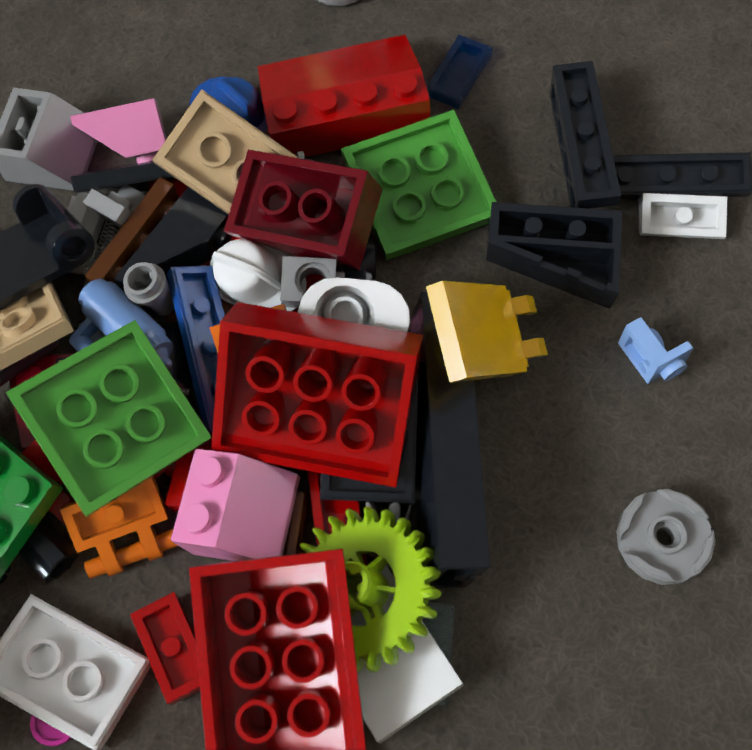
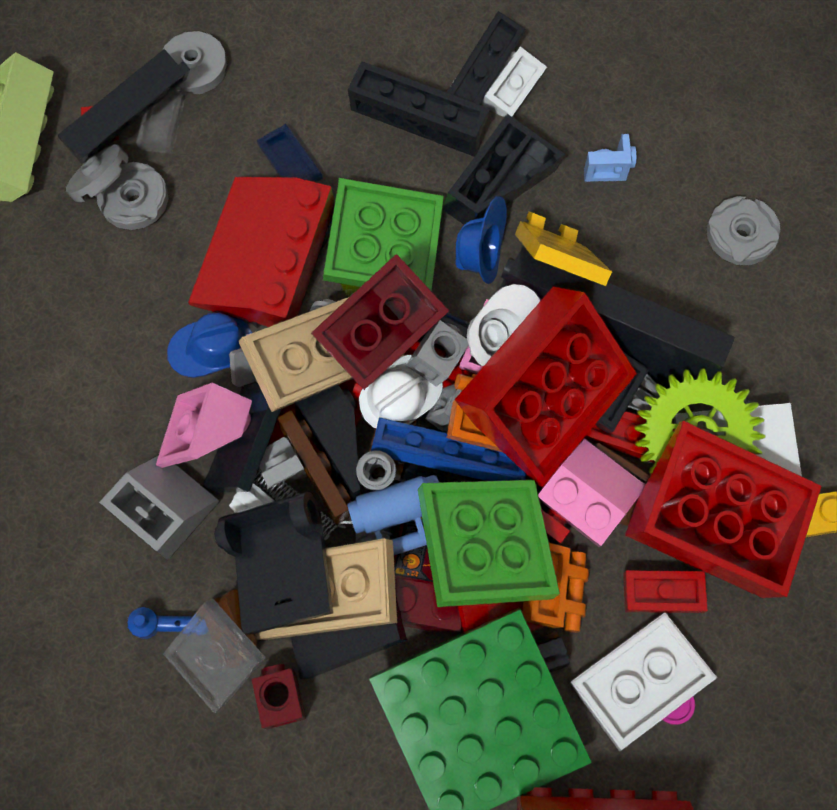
camera: 65 degrees left, 5 degrees up
none -> blue piece [455,196,507,284]

